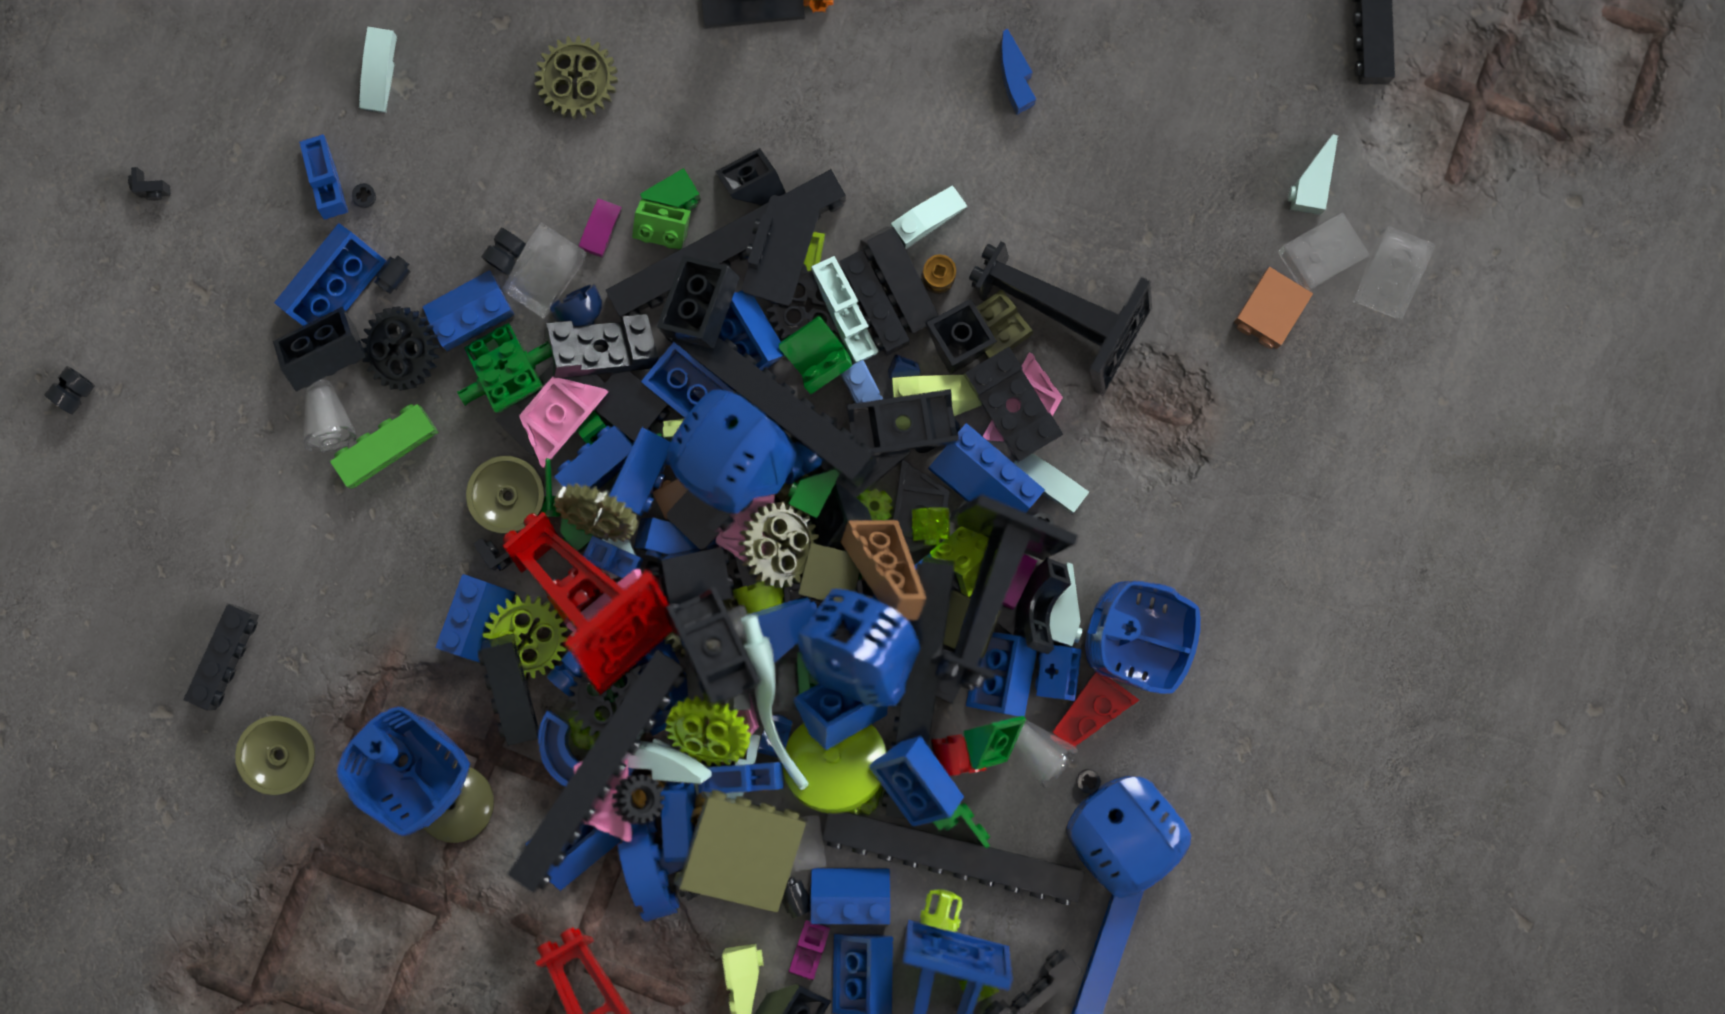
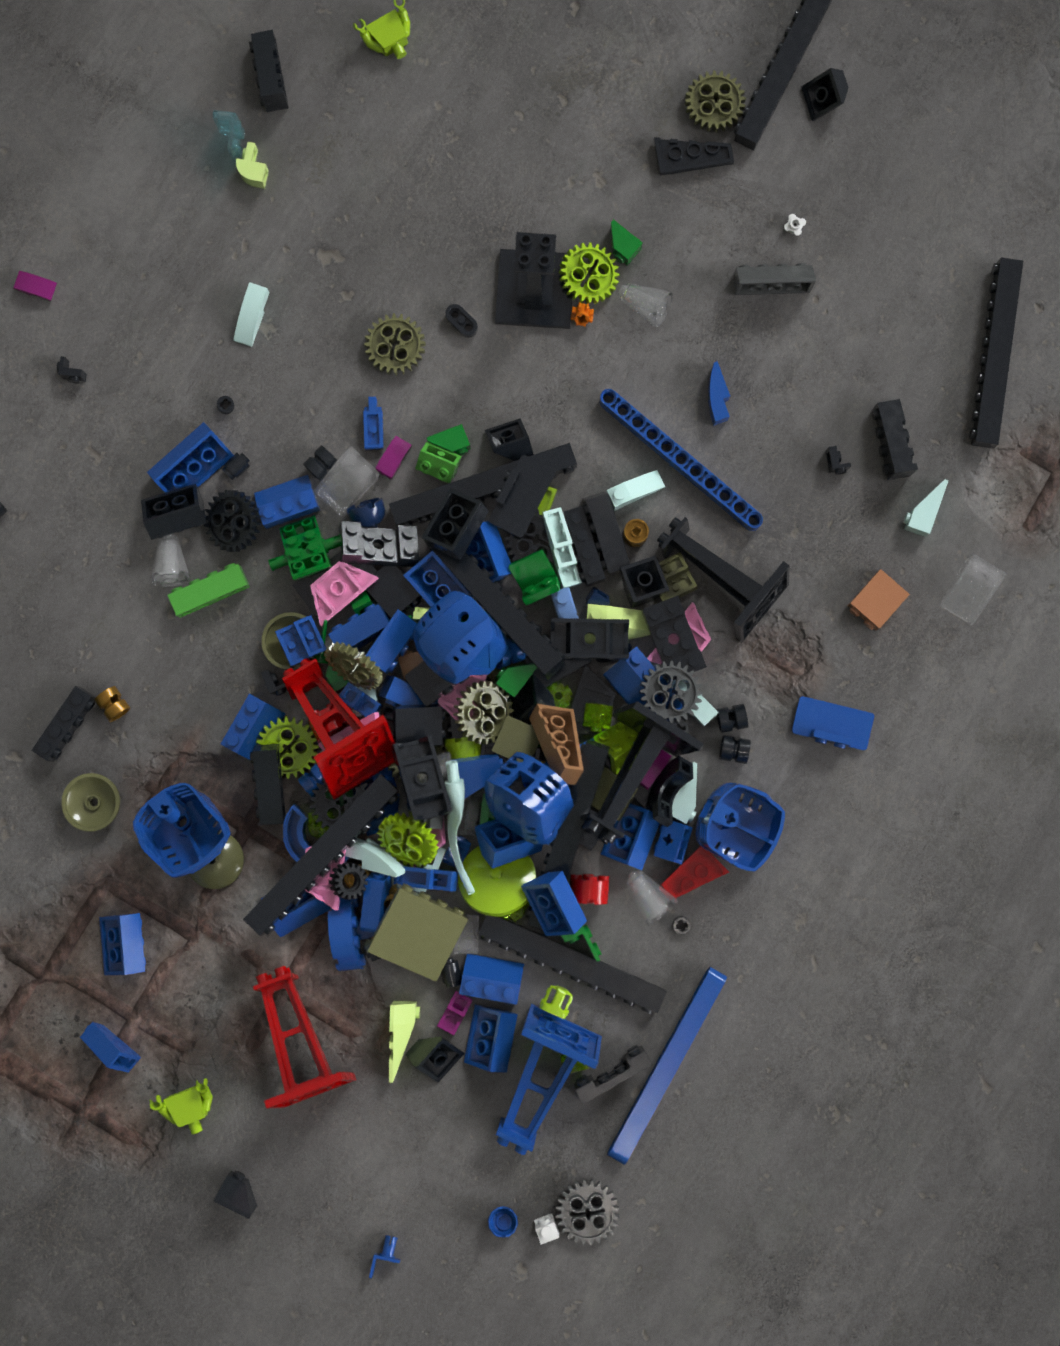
camera: 20 degrees right, 0 degrees up
blue slope [299,134,348,220] -> none
green slope [963,716,1026,770] -> none
blue piece [1066,776,1191,899] -> none
clear slope [1278,213,1370,291] -> none
none -> magenta slope [13,271,57,302]
none -> pearl gold wheel [94,686,131,722]
none -> blue slope [99,913,146,975]
none -> blue slope [275,615,327,667]
none -> blue hinge [363,397,384,450]
none -> black plate [445,304,478,338]
none -> blue beam [600,389,763,531]
none -> dark grey gear [639,661,703,724]
none -> black wheel [716,704,748,733]
none -> black wheel [719,735,751,764]
none -> blue bracket [792,696,874,750]
none -> black bracket [825,446,851,475]
none -> black wedge [872,399,918,481]

